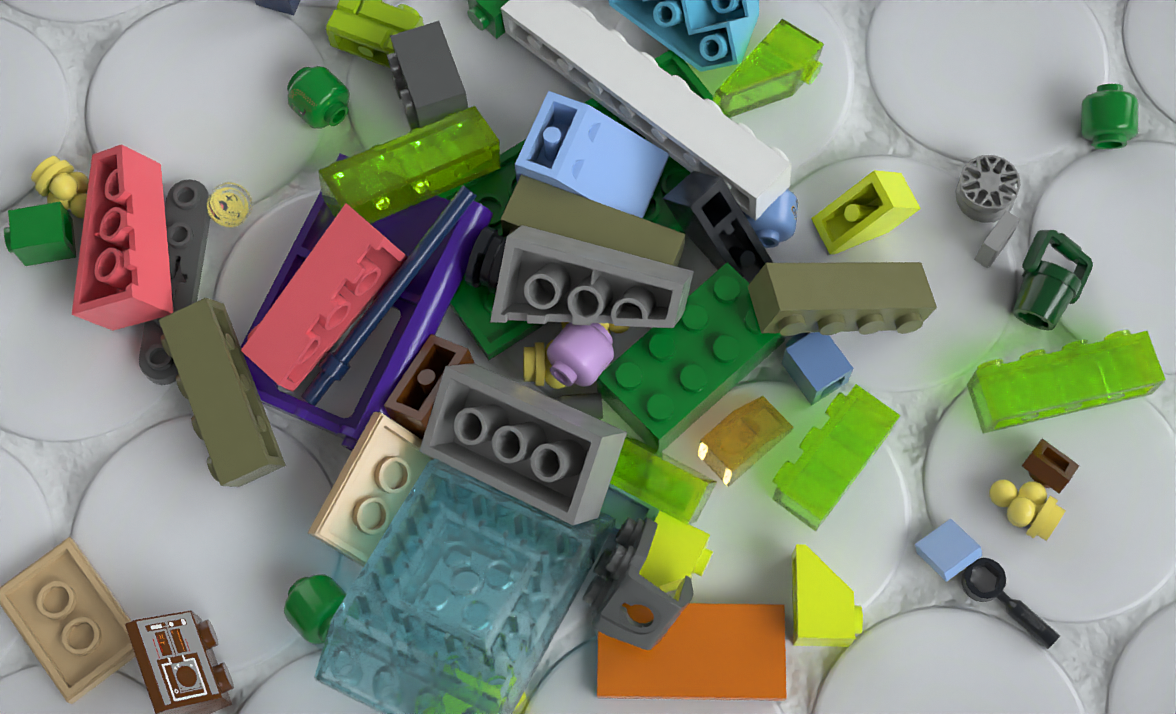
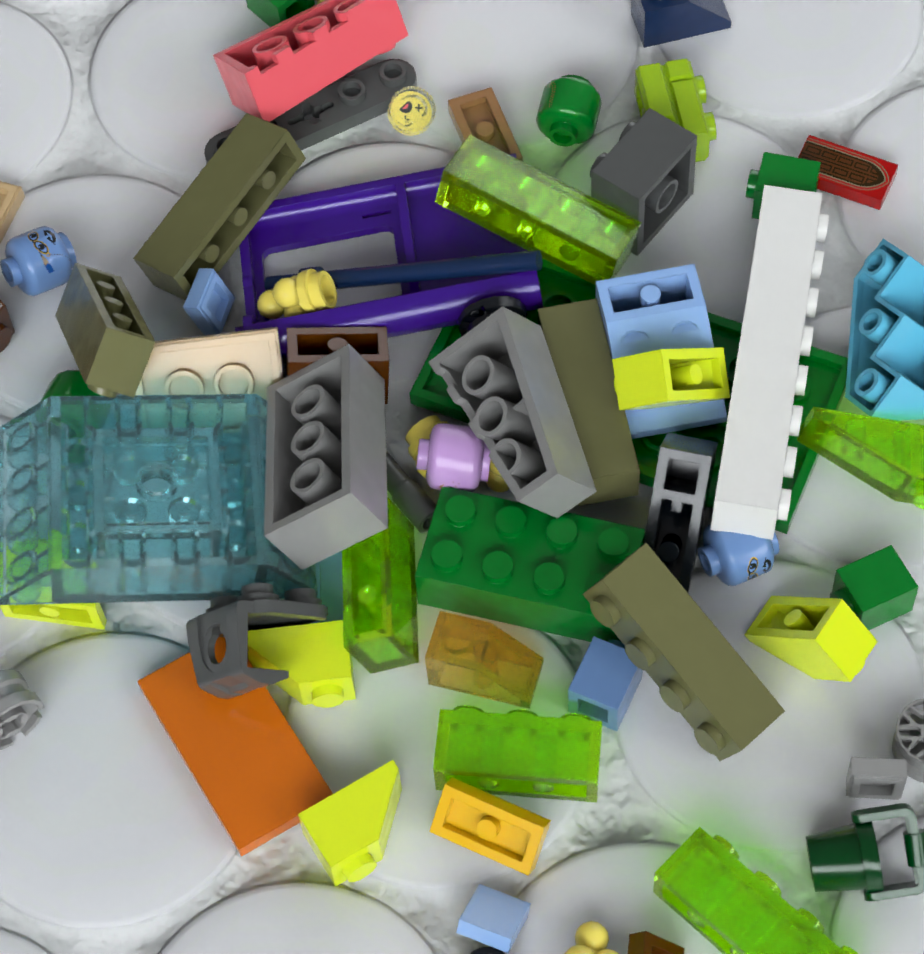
camera: 60 degrees right, 10 degrees down
coral wedge [241,203,407,392] -> none
none -> medium blue head [0,226,77,296]
none -> olive brick [55,263,155,398]
none -> light blue tile [183,268,235,335]
none -> light yellow piece [257,268,337,319]
none -> yellow plate [429,777,551,876]
none -> medium nougat plate [448,87,523,170]
none -> neon yellow slope [612,347,730,410]
none -> green brick [830,545,918,630]

